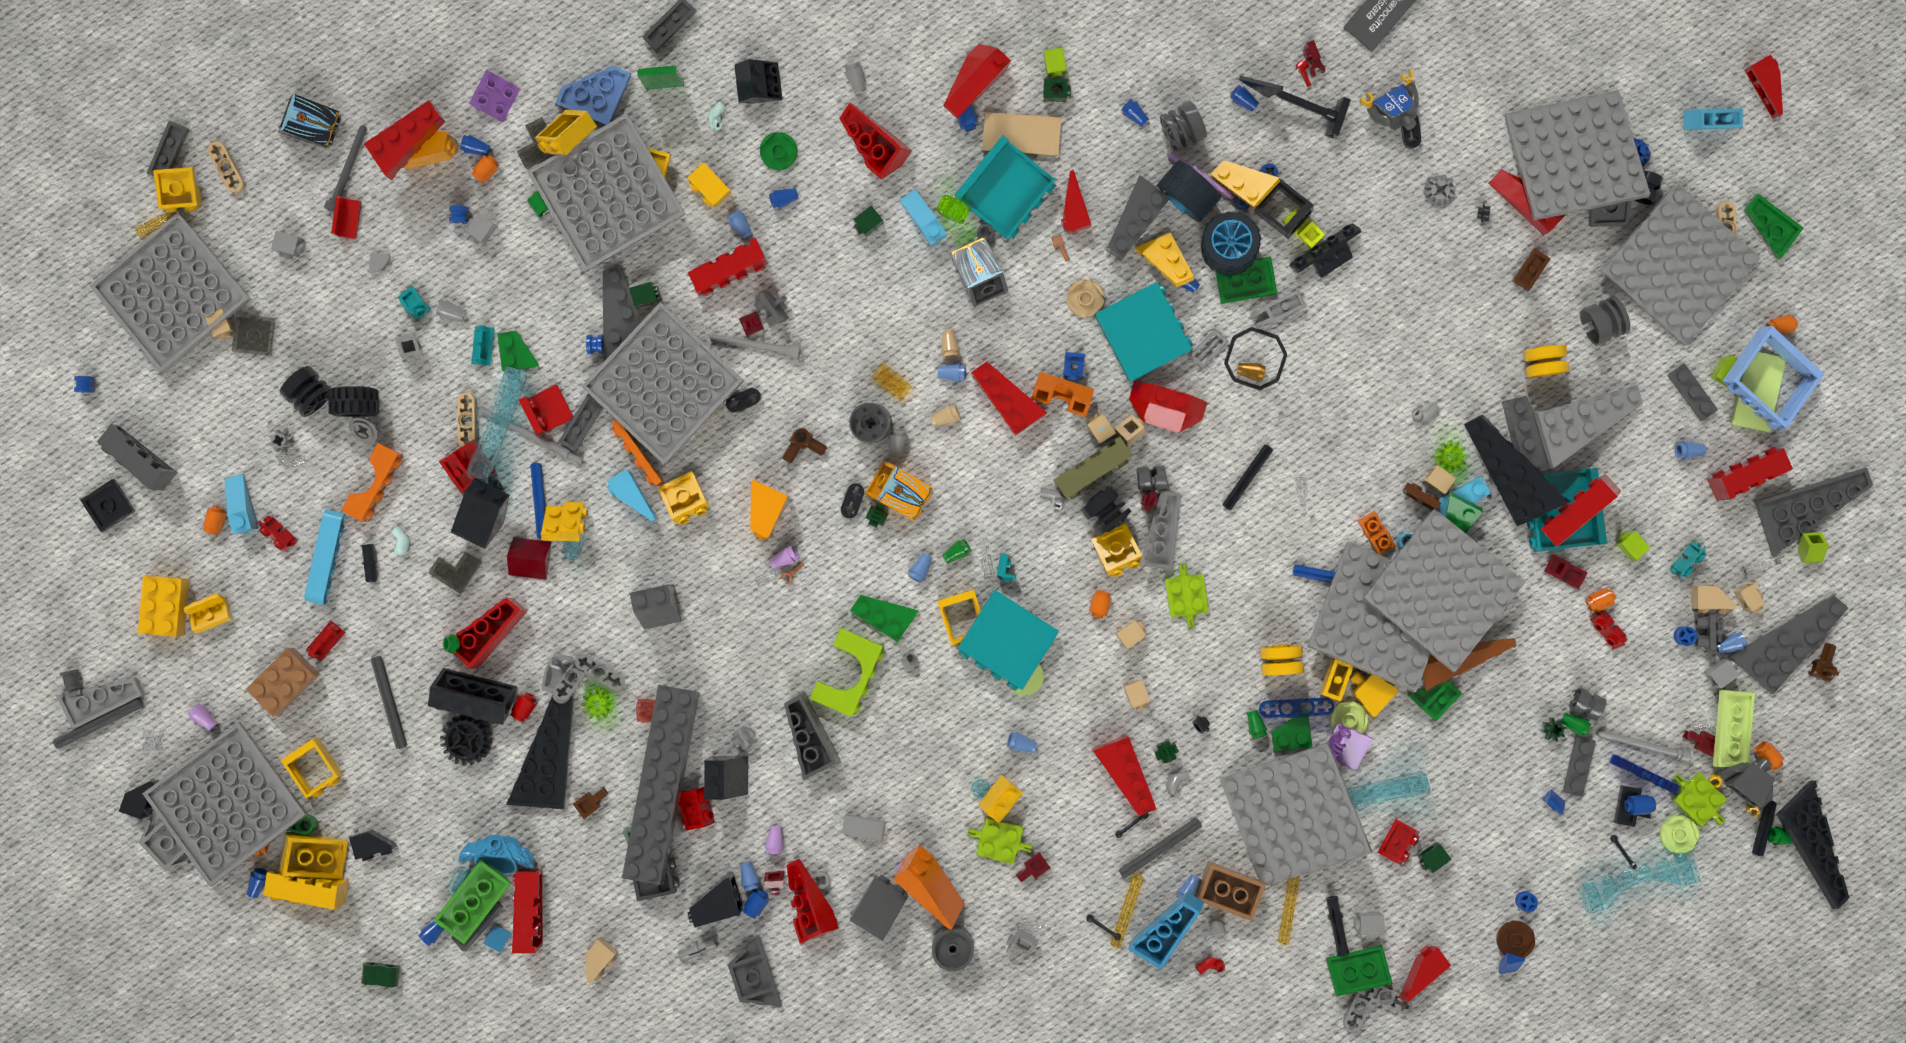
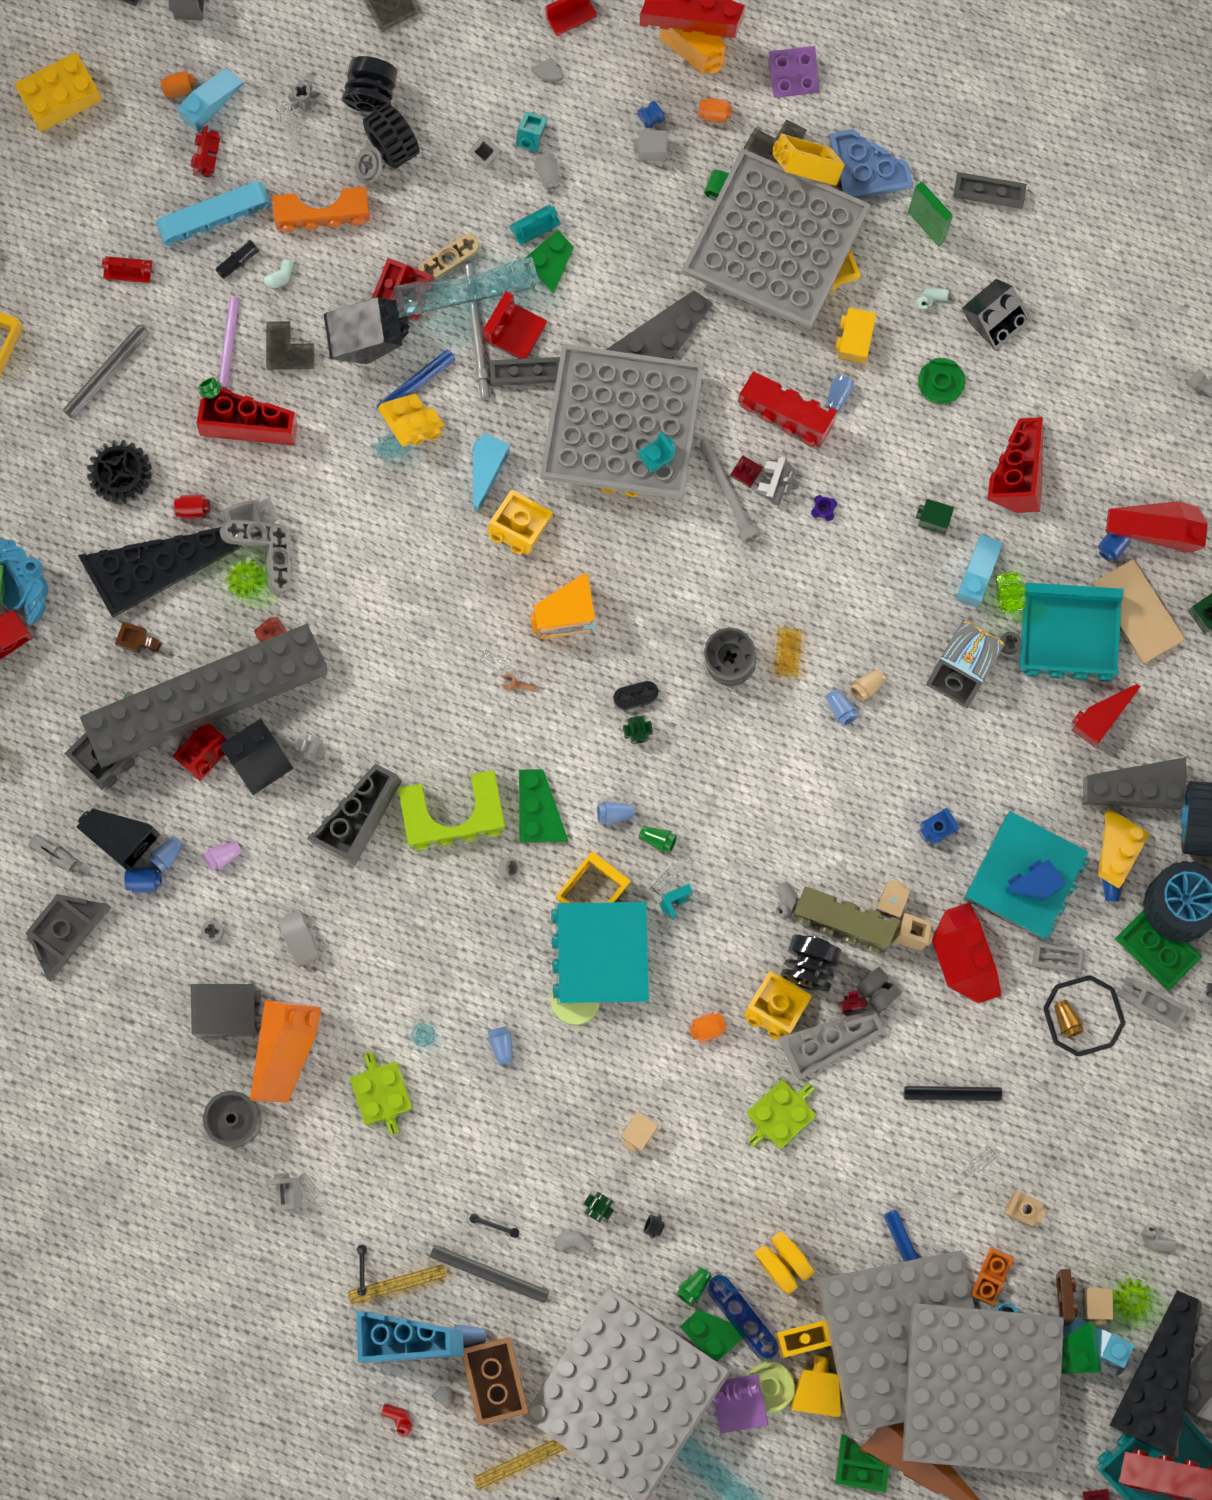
camera: 60 degrees right, 10 degrees down
yellow bracket [183,593,232,634] -> none
medium nougat brick [246,648,321,717] -> none
black slope [428,668,517,725] -> none
blue cone [460,134,490,156] -> none
dark red slope [507,537,552,580] -> none
blue wheel [586,335,603,354] -> none
orange plate [611,420,664,486] -> none
dark green brick [629,282,661,308] -> none
dark grey slope [629,584,682,629] -> none
black beam [726,388,761,413] -> none
dark red tile [764,871,785,895] -> none
blue cone [769,188,799,209] -> none
lavender cone [769,545,799,569] -> none
reddish brown axle [782,428,827,463] -> none
red wedge [786,859,839,944] -> none
light grey cone [844,62,865,93] -> none
light orange slope [865,461,933,521] -> none
light grey cone [889,429,908,457] -> none
tan cone [931,404,961,427] -> none
red wedge [971,361,1047,436] -> none
yellow brick [978,775,1023,823] -> none
dark red plate [1016,852,1050,882] -> none
orange arch [1031,371,1094,417] -> none
nougat hand [1052,236,1070,261] -> none
tan tile [1067,279,1104,318] -> none
red wedge [1092,735,1157,816] -> none
tan brick [1116,620,1146,649] -> none
none -> lavender bar [219,297,239,389]
none -> teal bracket [637,432,676,474]
none -> dark purple plate [811,495,837,521]
none -> tan brick [1003,1190,1045,1227]
none -> blue slope [1005,859,1066,901]

